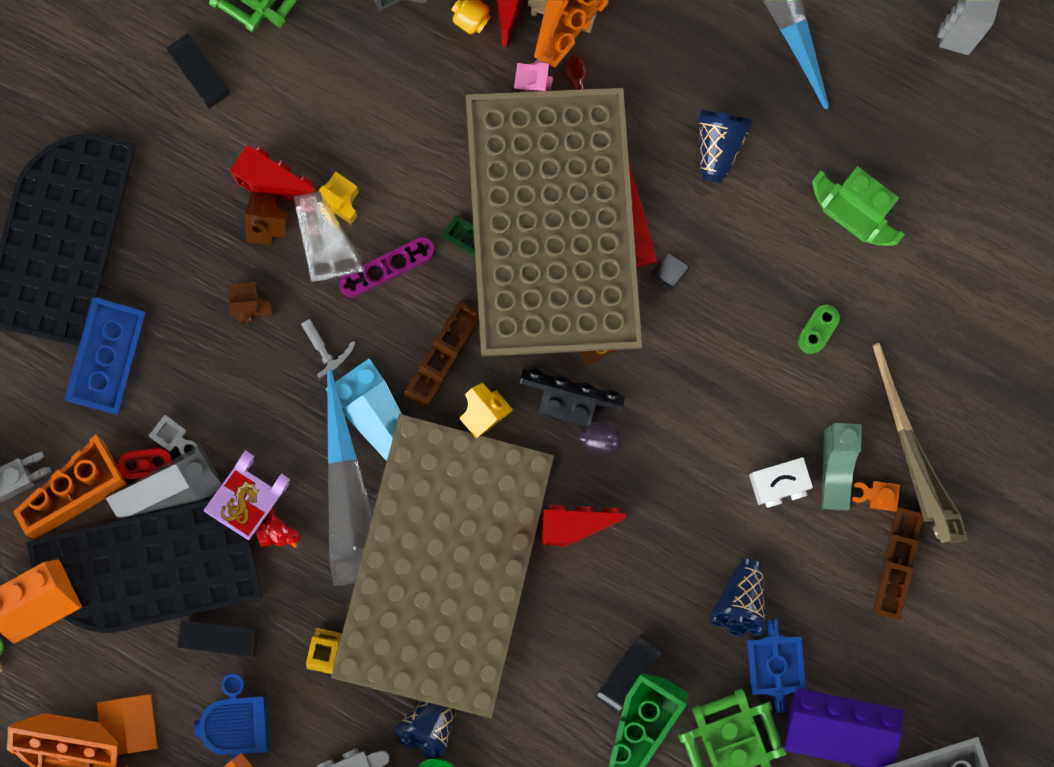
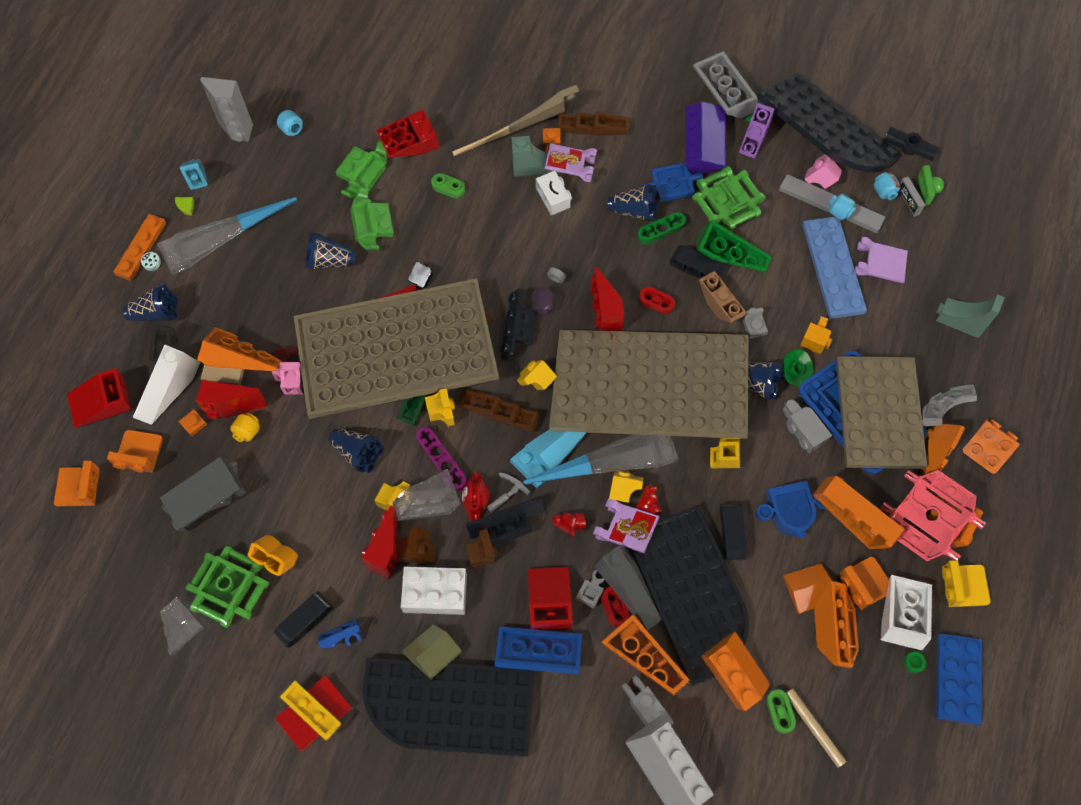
camera: 90 degrees left, 15 degrees down
none -> light orange brick [248,535,298,576]
none -> red tile [275,675,352,752]
none -> medium azure head [277,110,303,136]
none -> yellow plate [280,681,342,741]
none -> blue plate [318,619,361,649]
none -> dark blue cone [328,429,385,473]
none -> bright green plate [350,187,394,250]
none -> red slope [375,109,440,158]
none -> white brick [401,567,467,615]
none -> olive slope [402,625,461,679]
none -> yellow brick [425,388,455,427]
none -> red hat [461,473,491,522]
none -> black bracket [466,496,545,546]
none -> red slope [528,567,573,630]
none -> lavender flag [545,144,597,182]
none -> light grey tile [547,267,566,283]
none -> red animal [552,512,586,537]
none -> yellow brick [609,470,643,503]
none -> green beam [637,212,686,245]
none -> red plate [639,287,675,314]
none -> medium nougat slope [699,271,747,323]
none -> light grey bracket [742,307,768,339]

